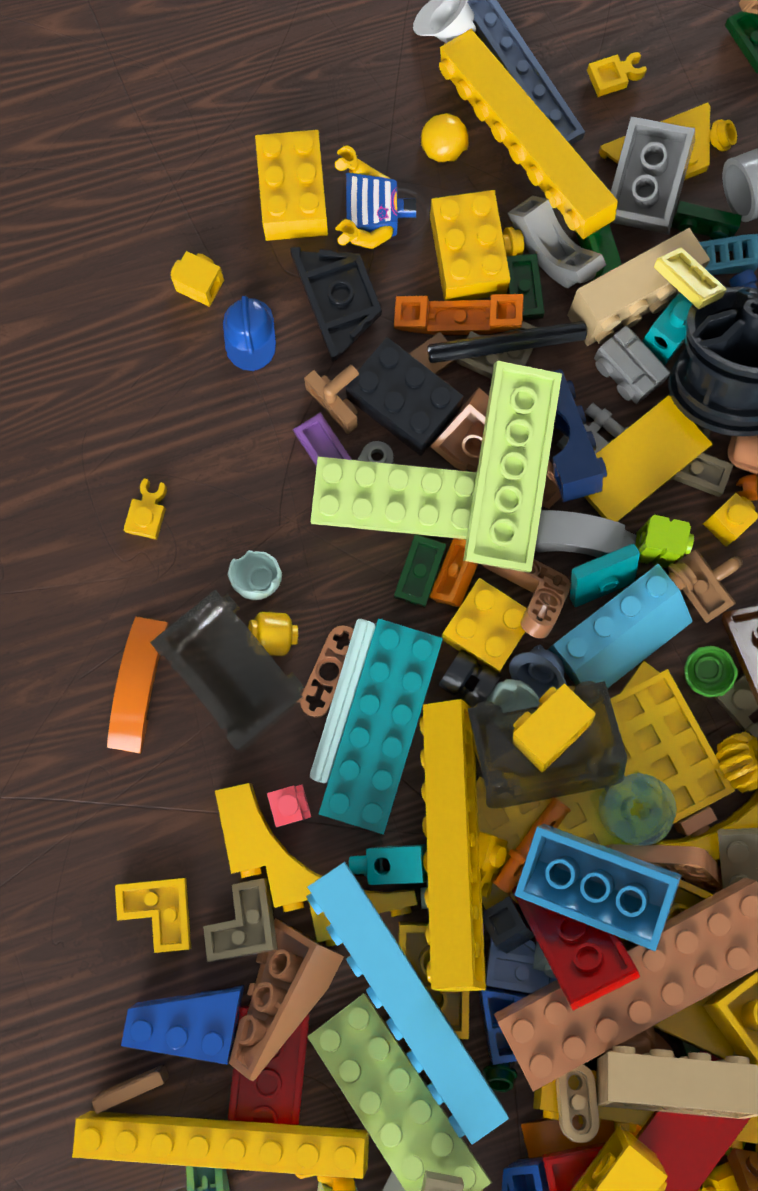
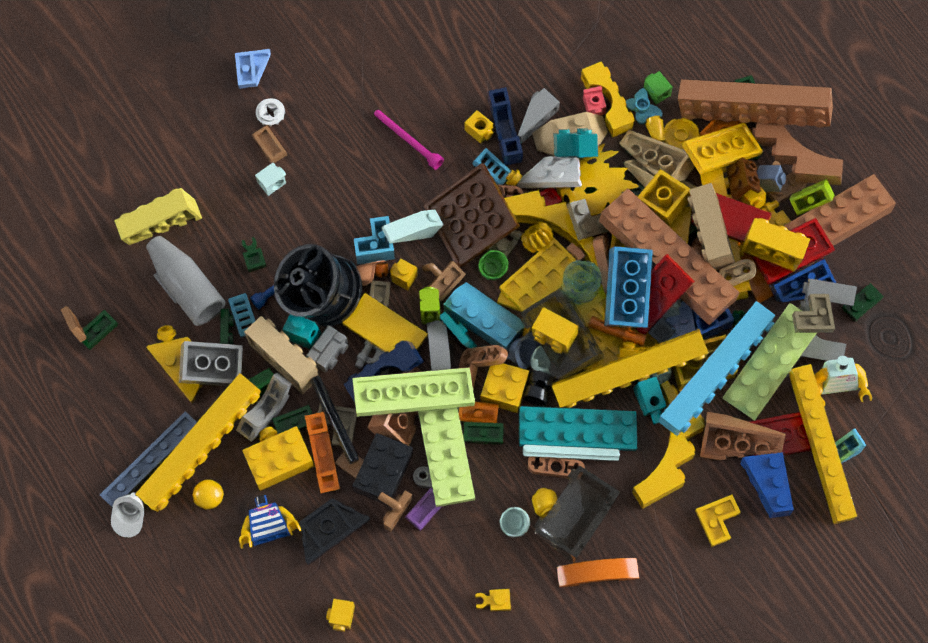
camera: 105 degrees left, 10 degrees down
medium nougat tile [92,1064,169,1114] -> none
dark tan plate [203,878,278,962] -> none
blue piece [223,296,276,371] -> none
yellow brick [255,130,328,241] -> none
coral brick [267,784,312,827] -> none
yellow plate [587,52,647,97] -> none
light yellow plate [654,247,727,309] -> none
medium nougat plate [667,561,698,593] -> none

